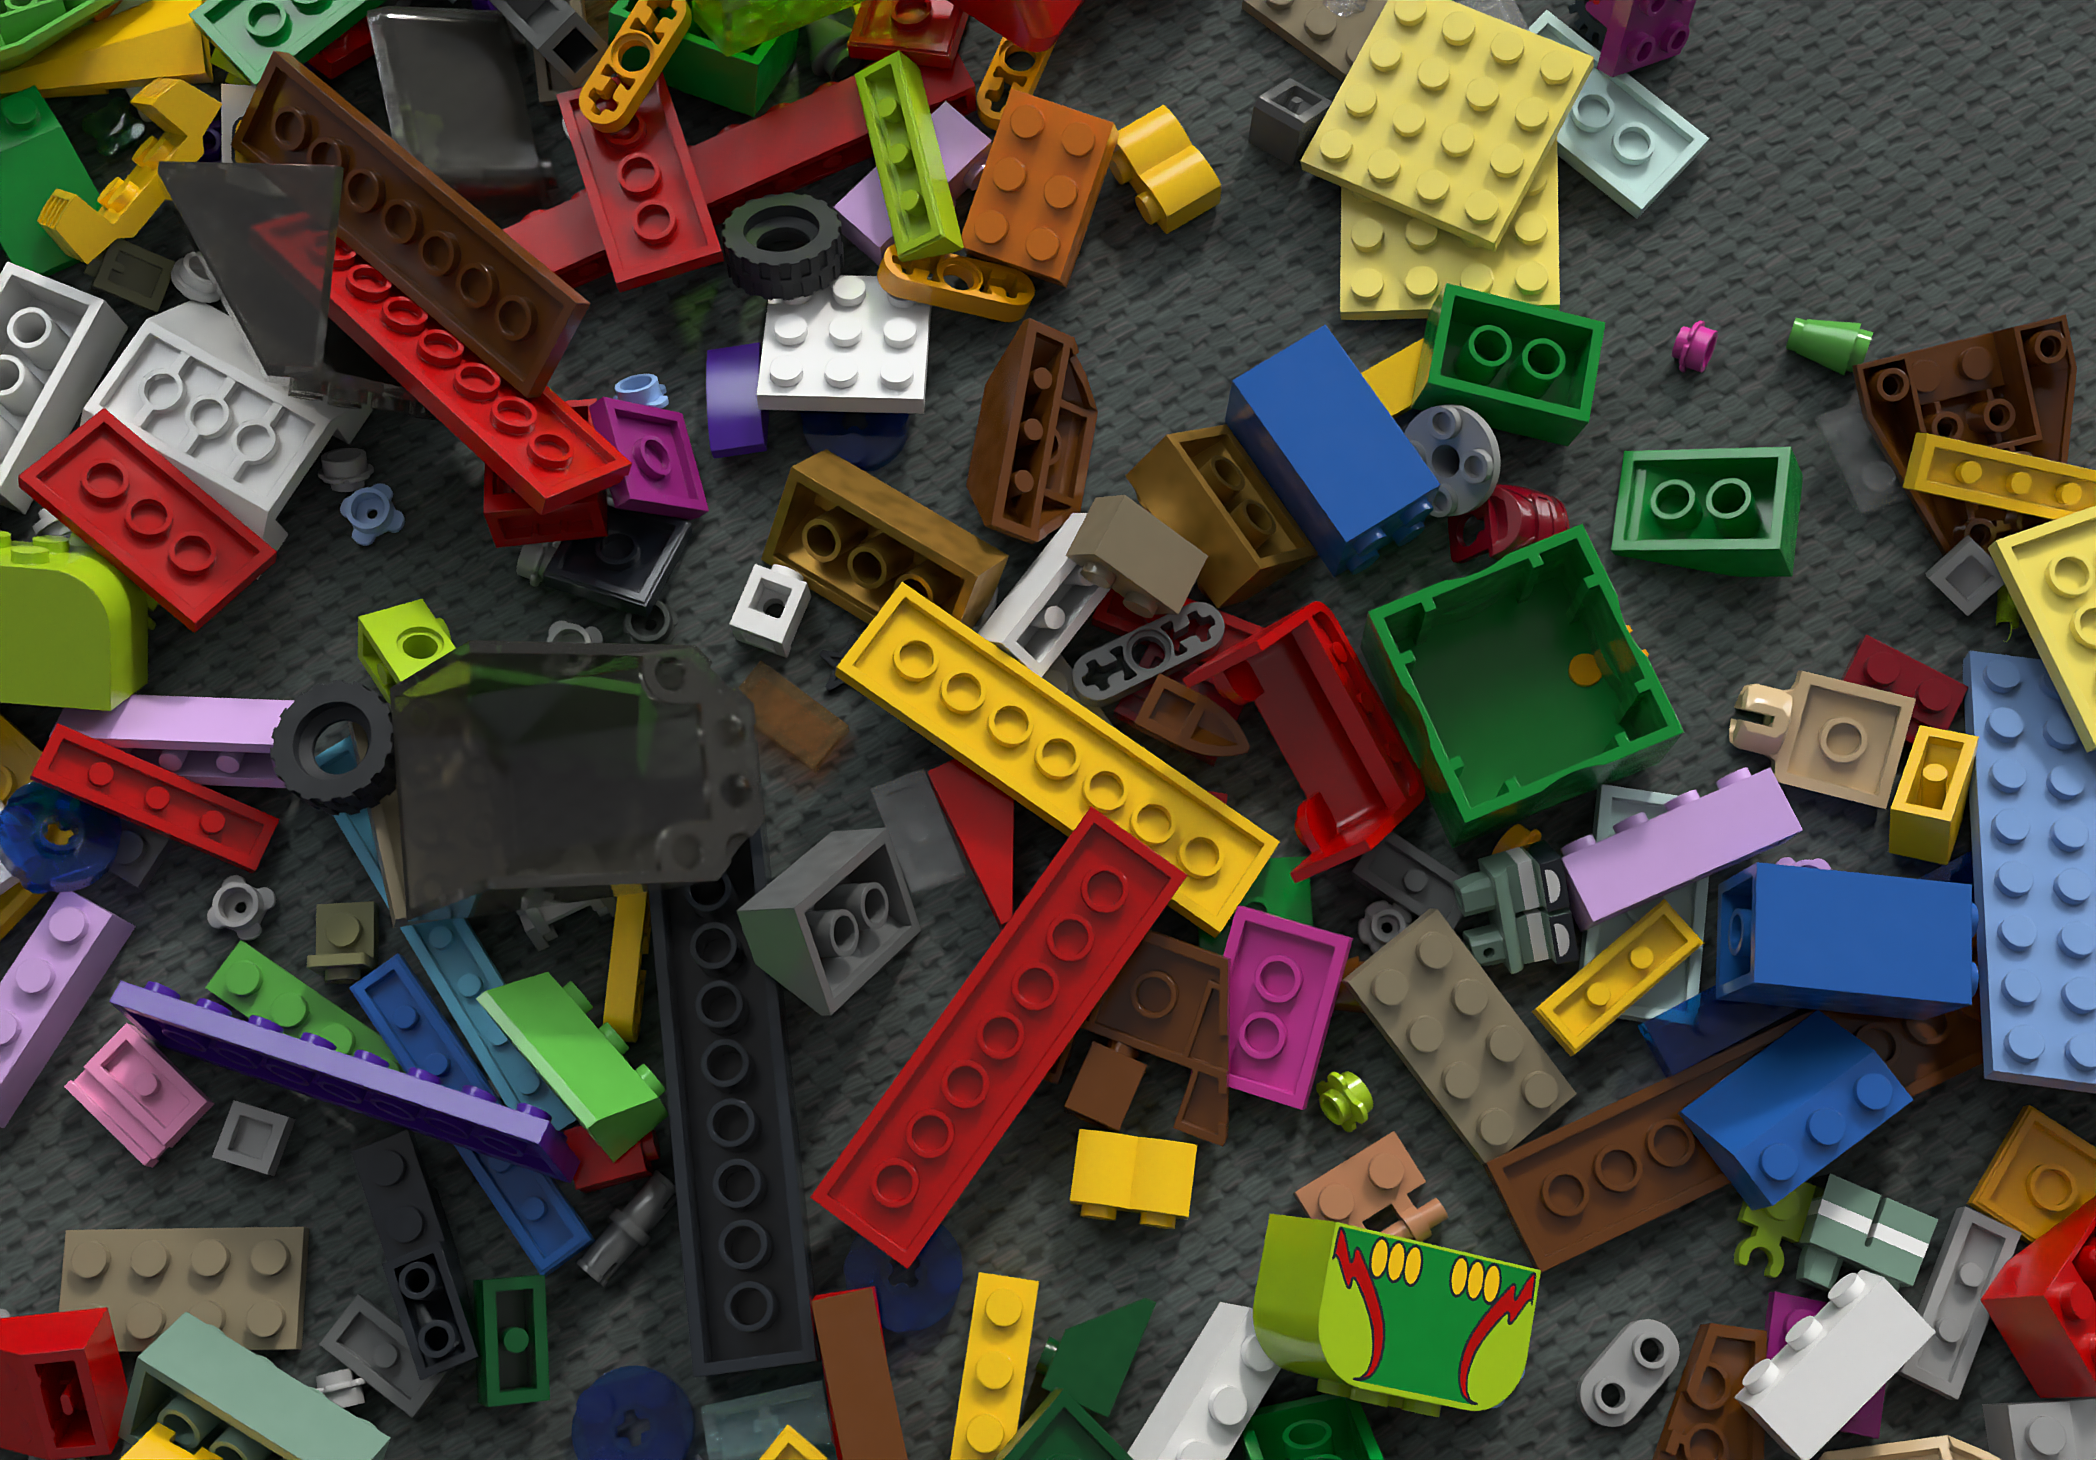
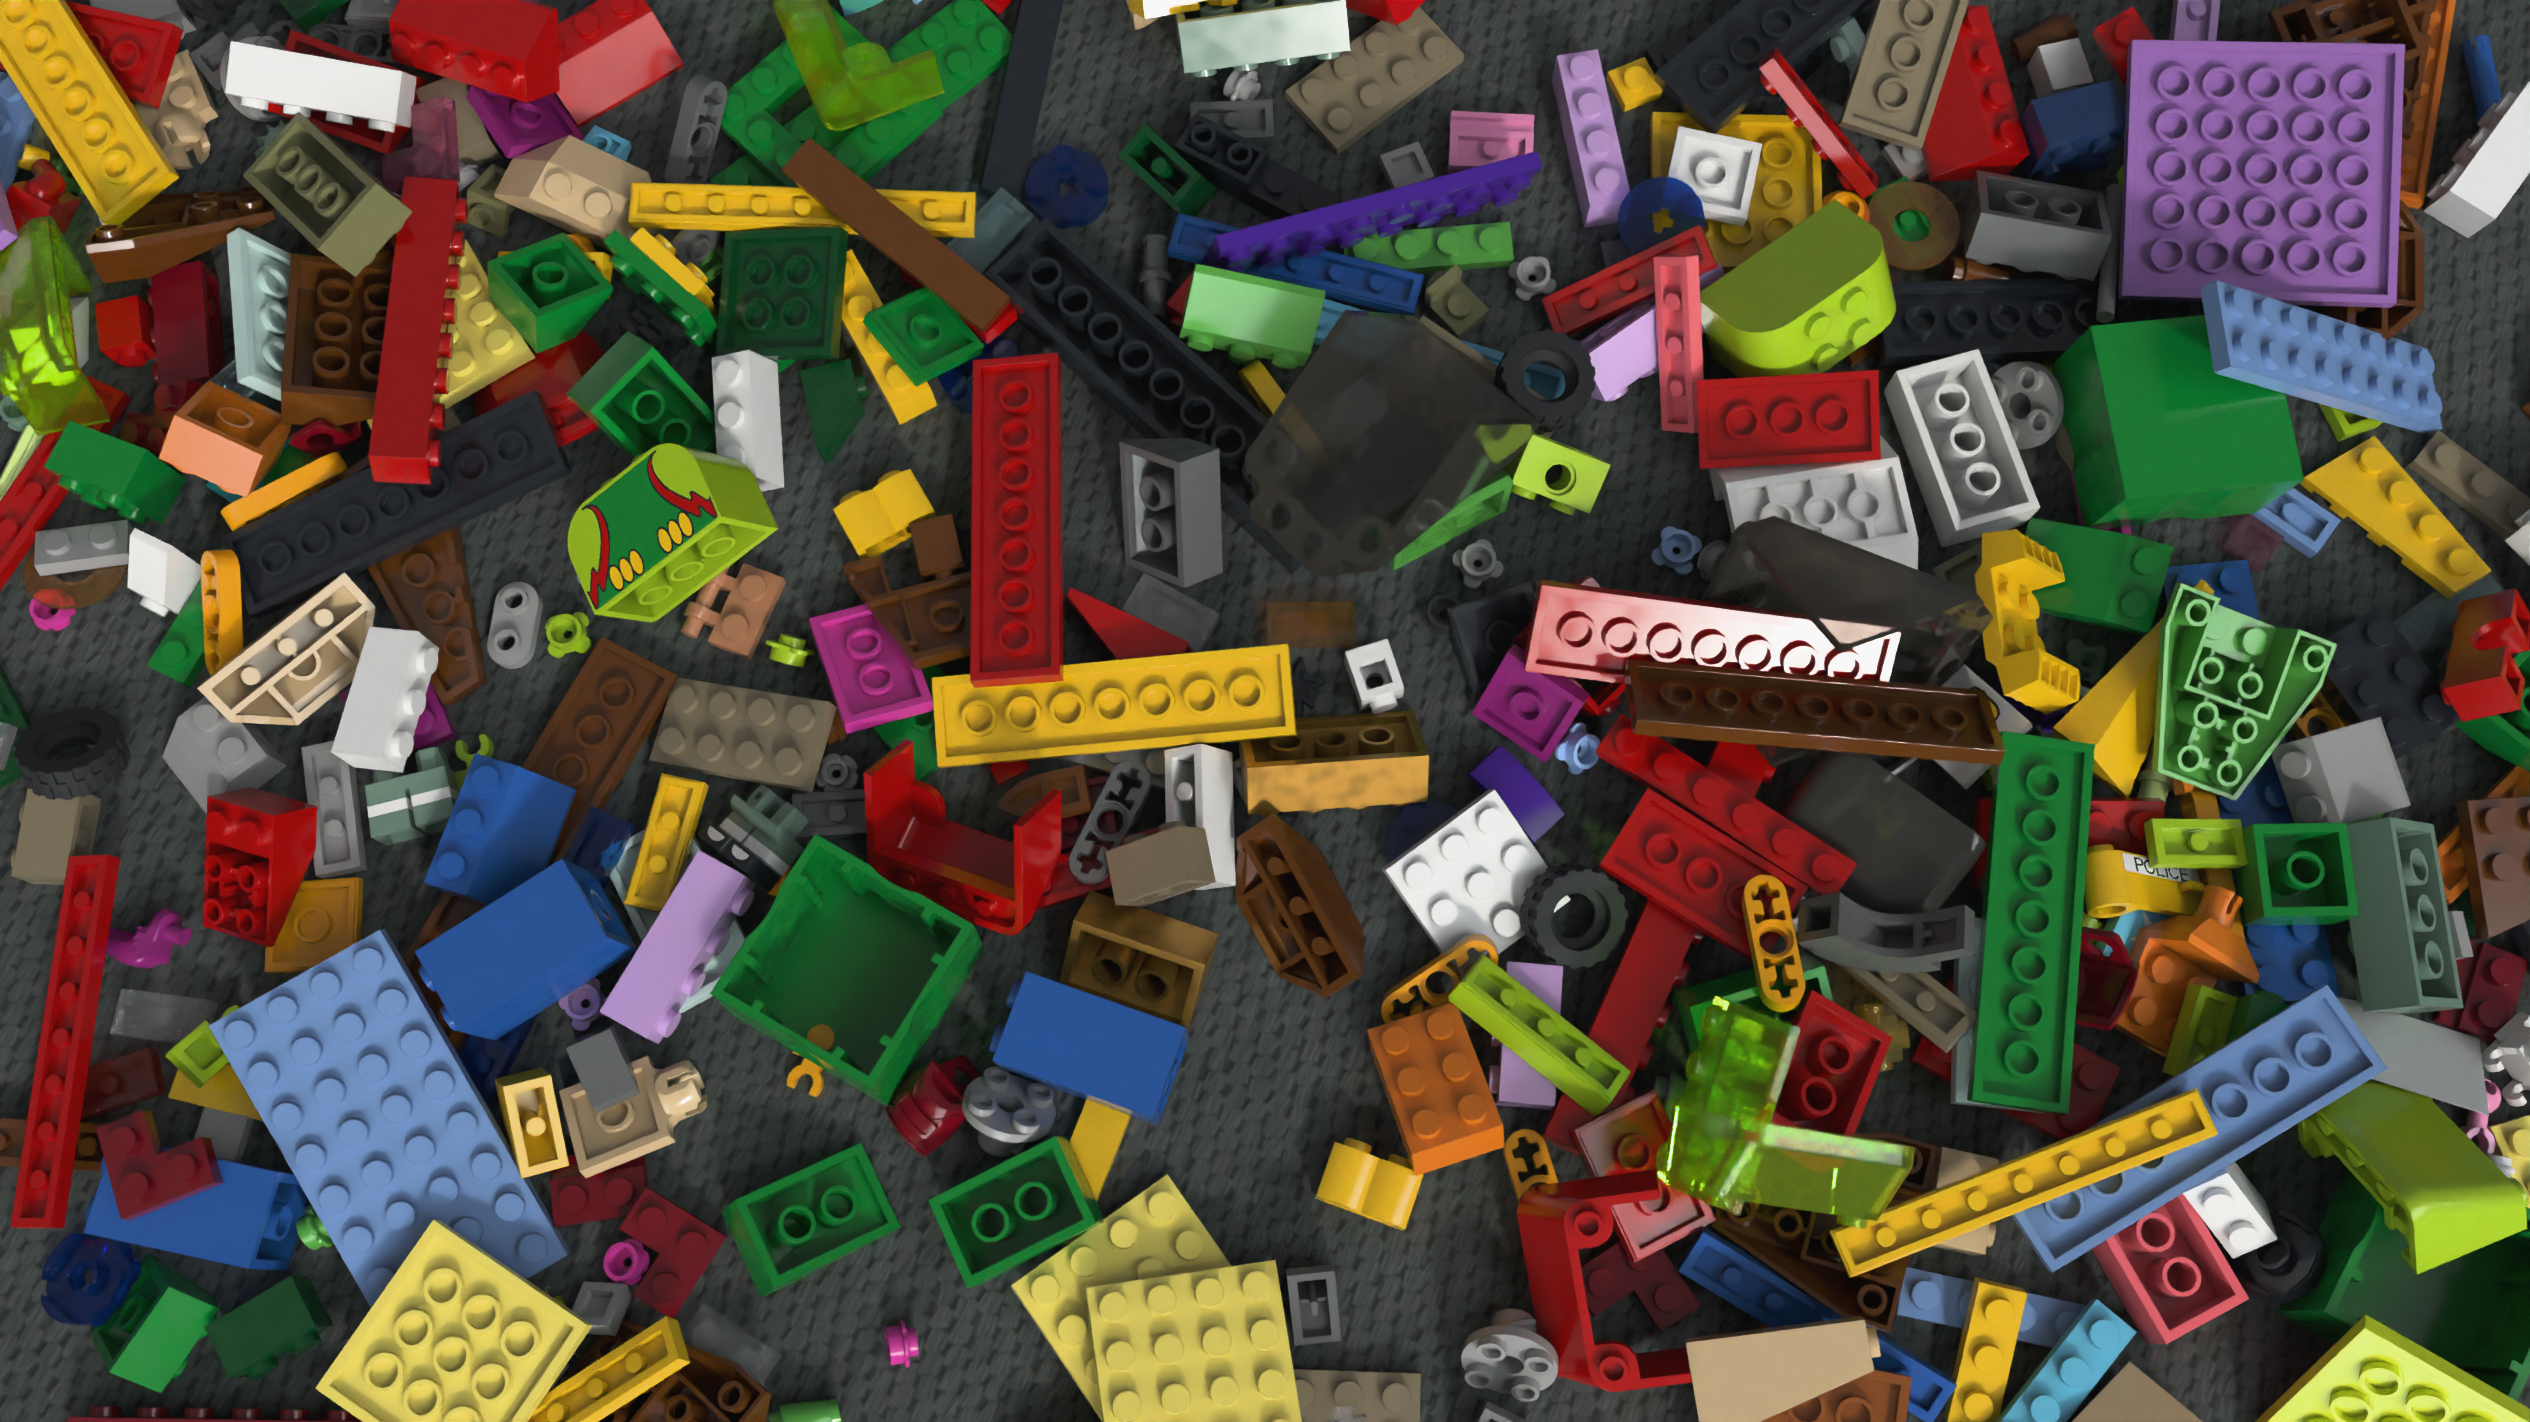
camera: 145 degrees right, 0 degrees up
none -> lime plate [545,612,592,658]
none -> dark grey slope [566,1021,640,1113]
none -> dark pink plate [603,1238,650,1286]
none -> dark red plate [619,1186,727,1318]
none -> green plate [863,286,985,387]
none -> red plate [1595,714,1857,896]
none -> coral plate [1653,255,1704,433]

